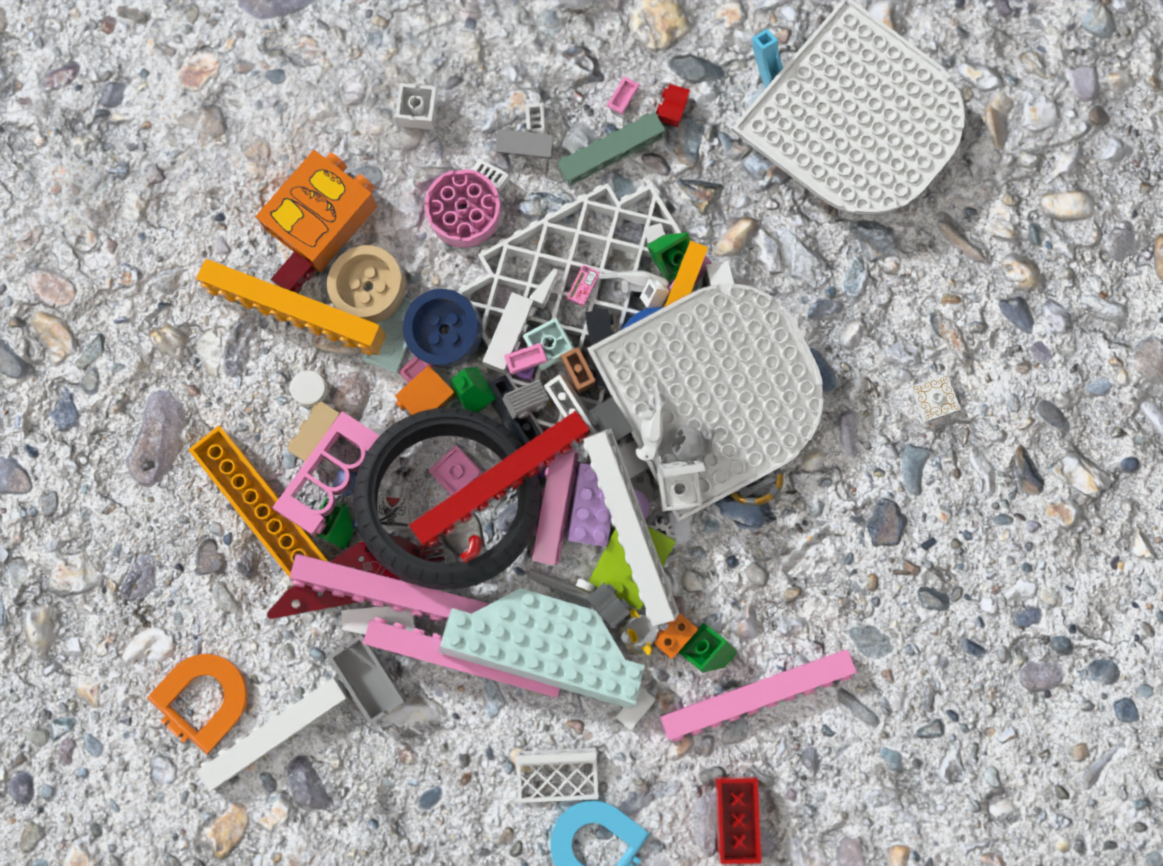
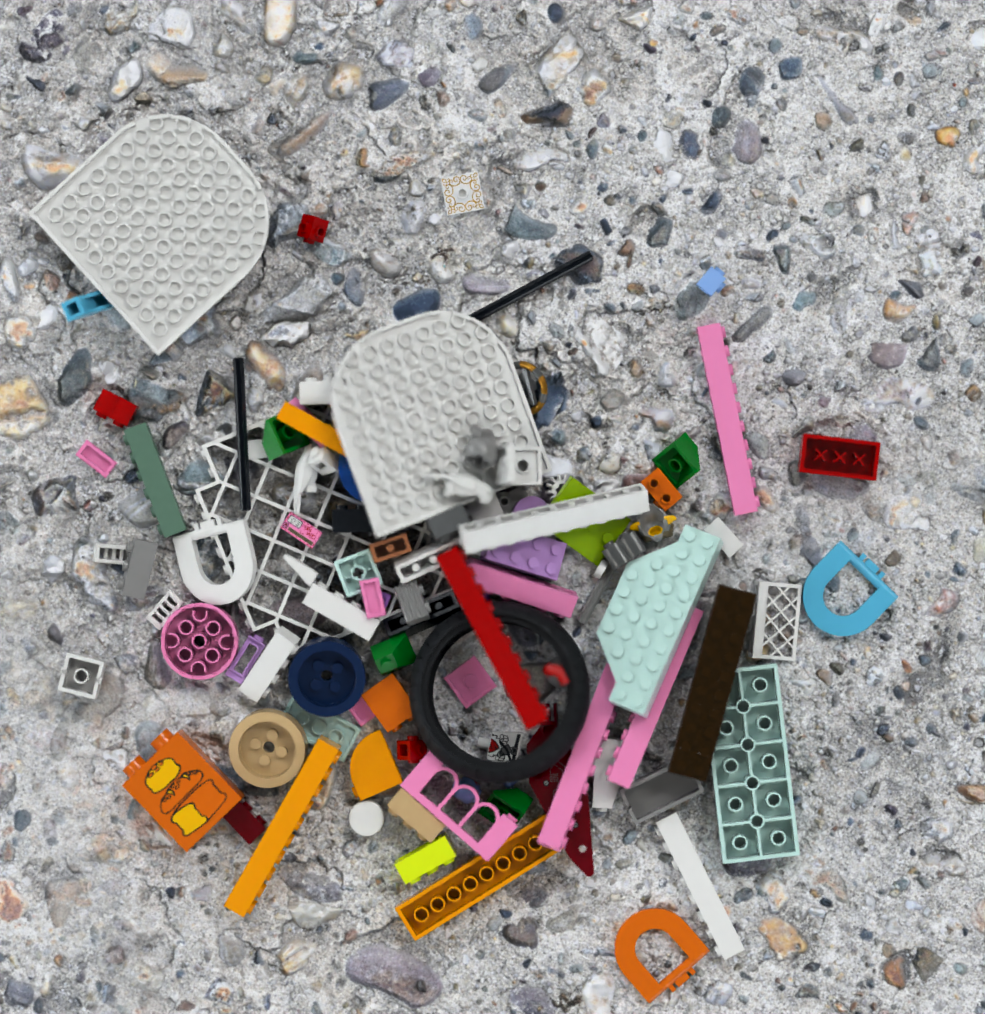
camera: 80 degrees left, 10 degrees up
none -> white piece [173,517,257,605]
none -> lavender window [225,633,267,684]
none -> black axle [233,358,251,511]
none -> white brick [238,626,301,702]
none -> red brick [297,214,329,245]
none -> light orange brick [350,728,404,801]
none -> neon yellow piece [394,832,457,885]
none -> red brick [397,735,427,763]
none -> black axle [468,251,593,321]
none -> dark brown brick [668,584,757,782]
none -> light blue brick [696,266,726,297]
none -> light aqua brick [711,662,800,864]

